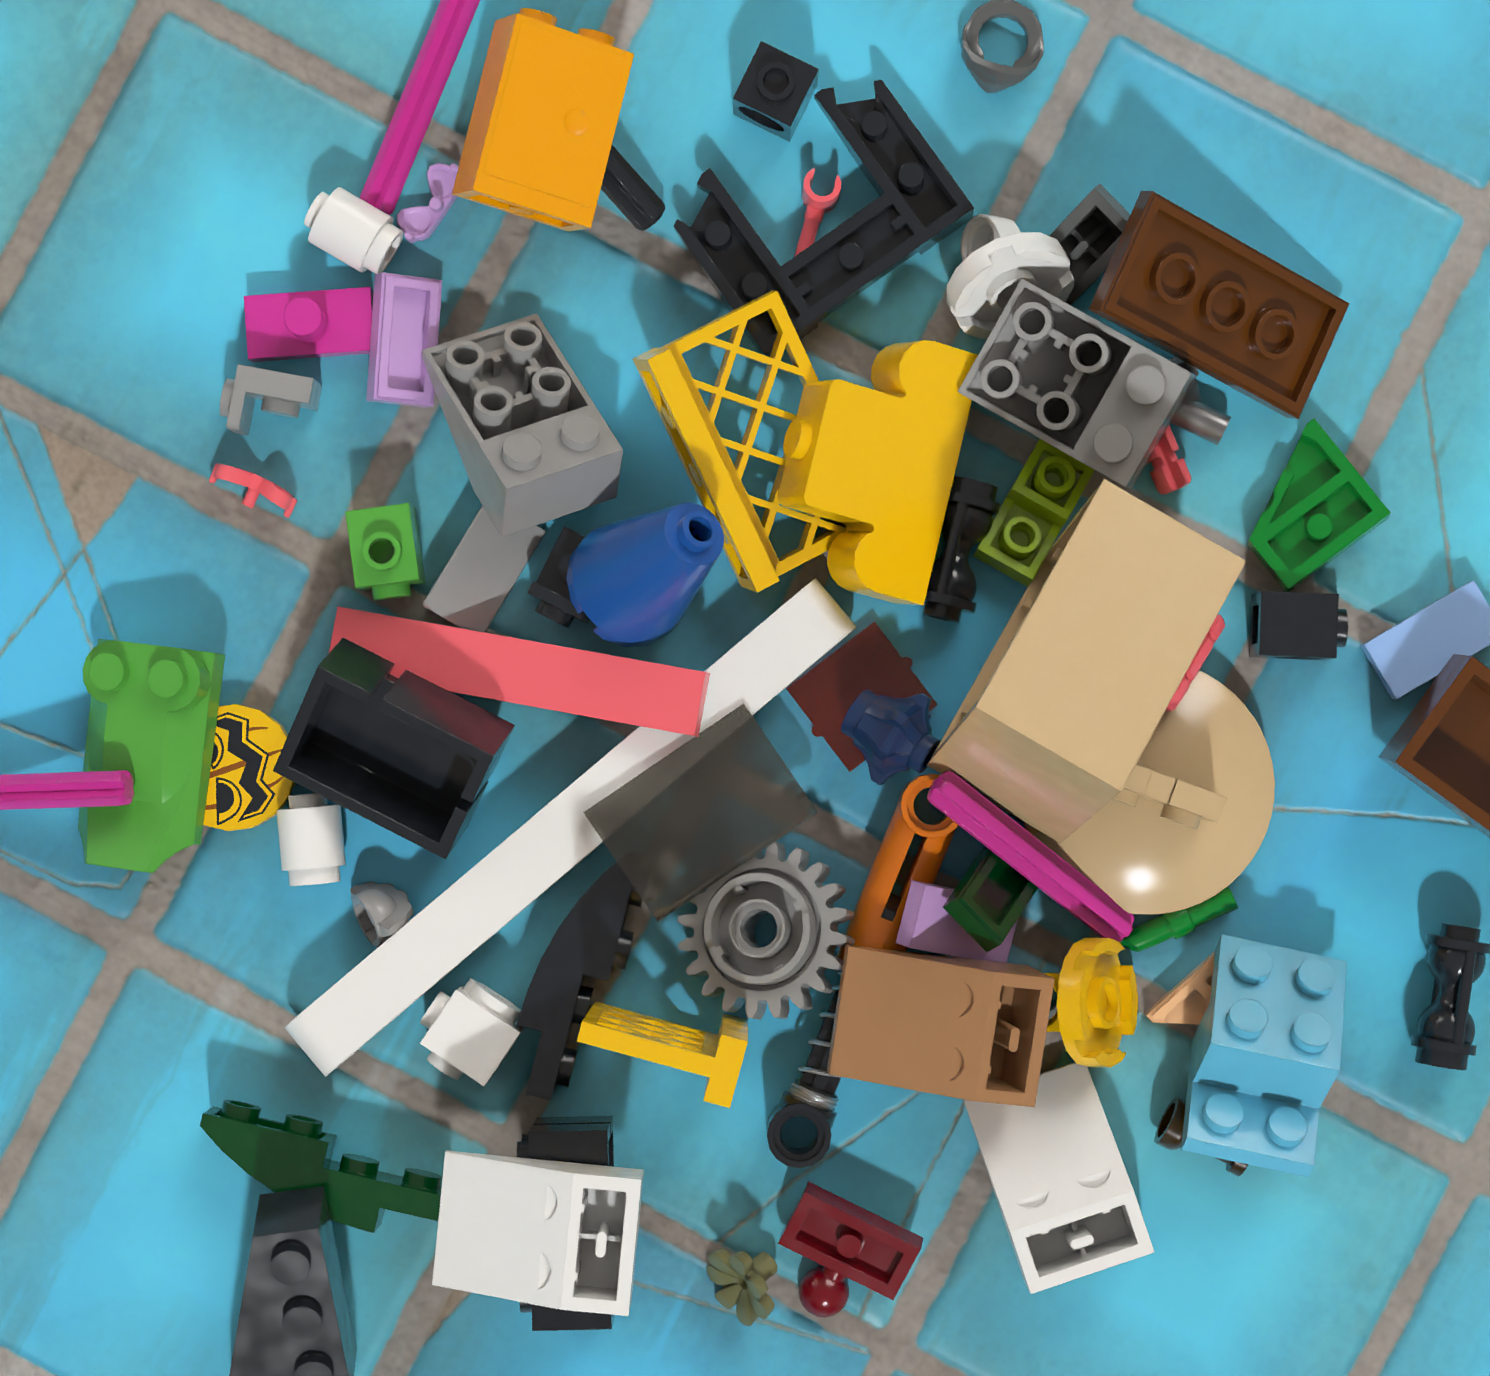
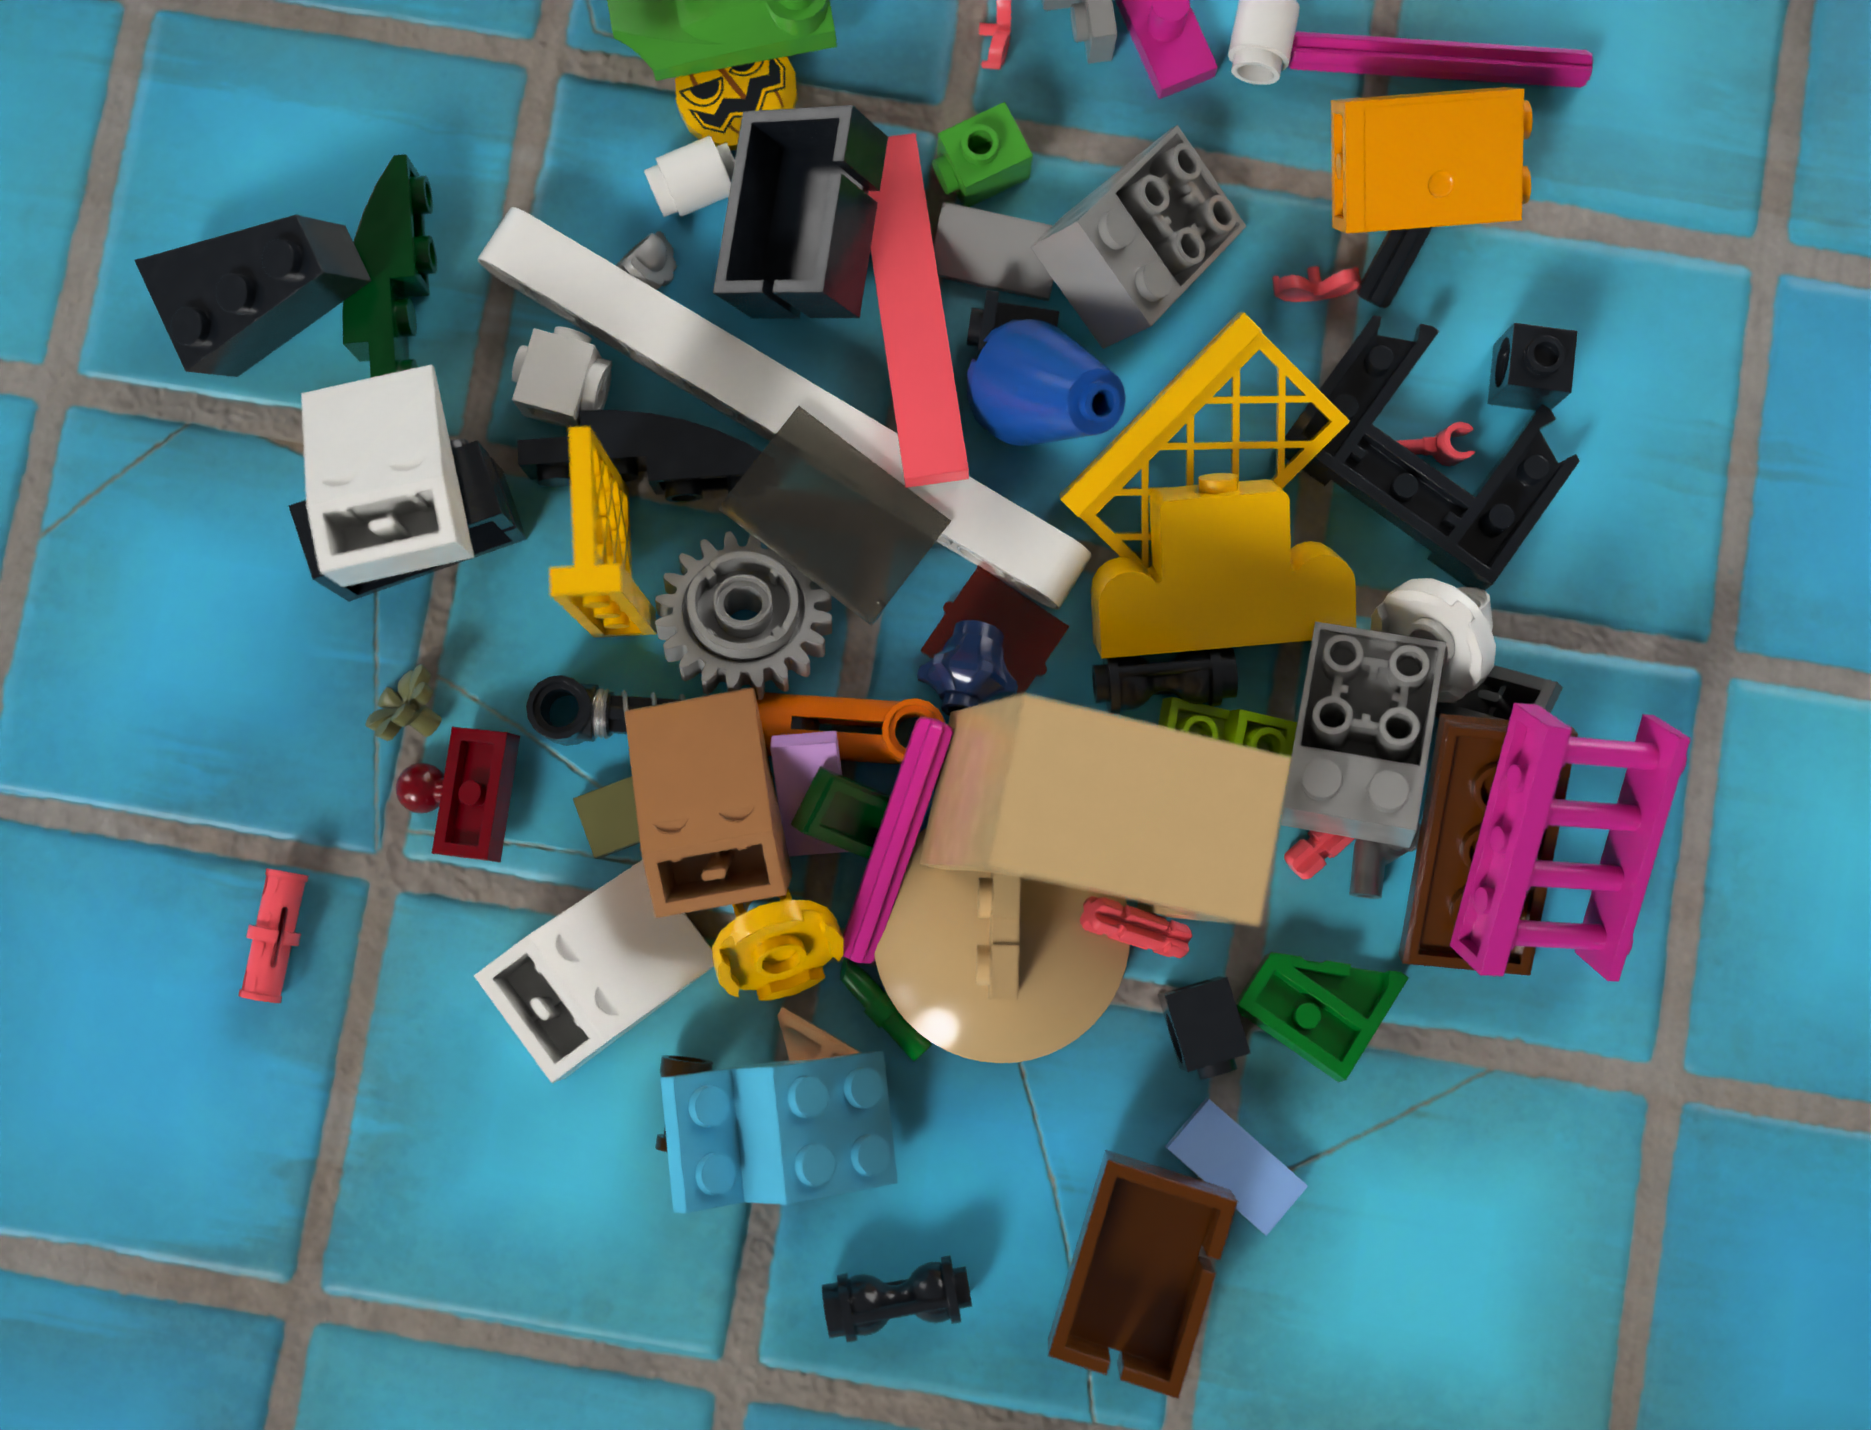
camera: 65 degrees right, 5 degrees down
lavender tile [366,272,442,408] -> none
lavender piece [397,163,459,243] -> none
dark grey piece [961,0,1044,93] -> none
none -> olive tile [573,776,640,859]
none -> coral piece [1272,266,1361,302]
none -> dark pink fence [1450,703,1691,982]

